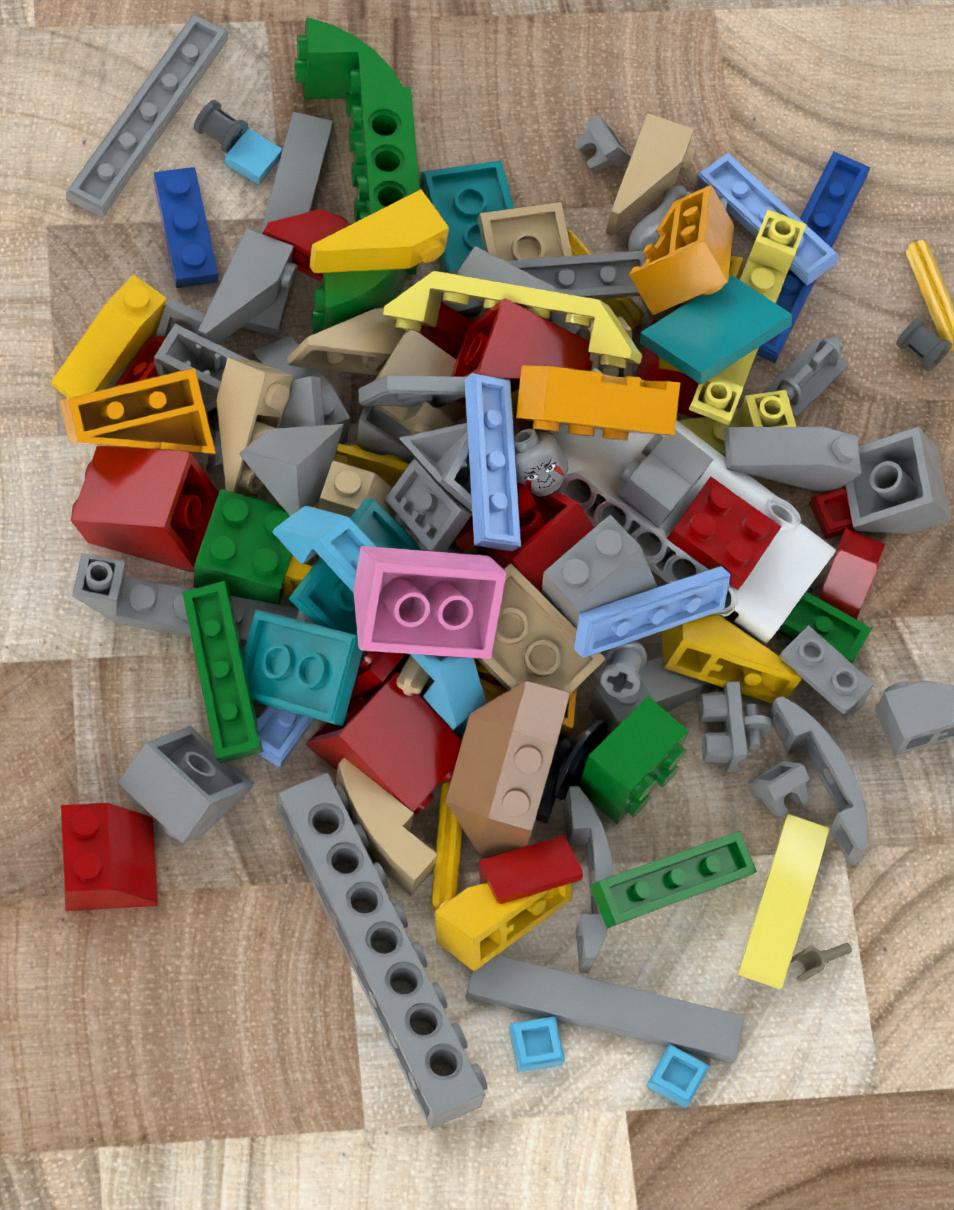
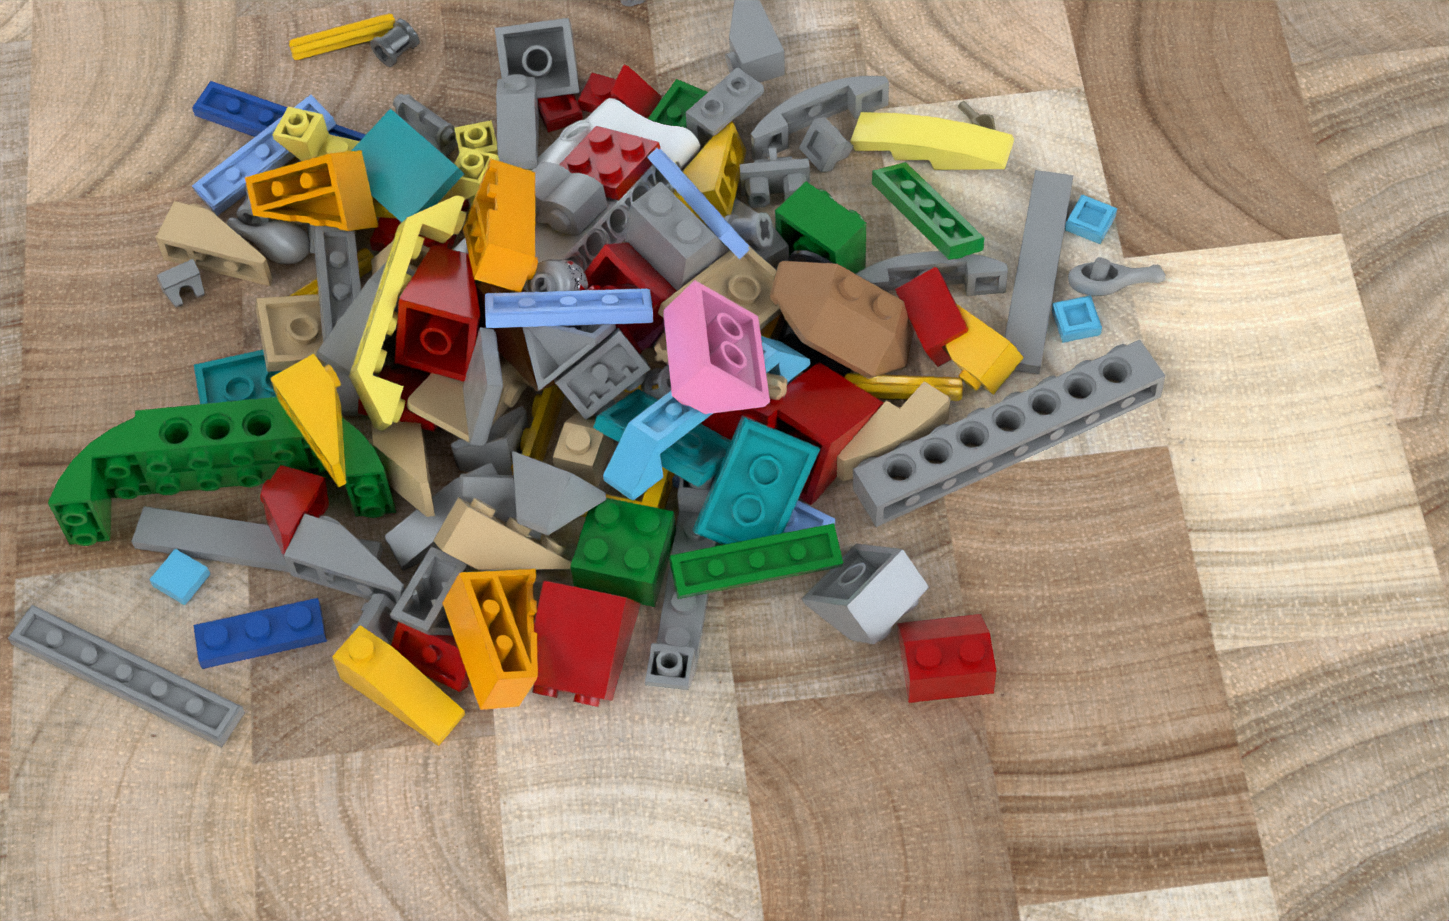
camera: 75 degrees left, 5 degrees down
dark grey bush [193,100,249,154] -> none
none -> light grey piece [1068,257,1165,296]

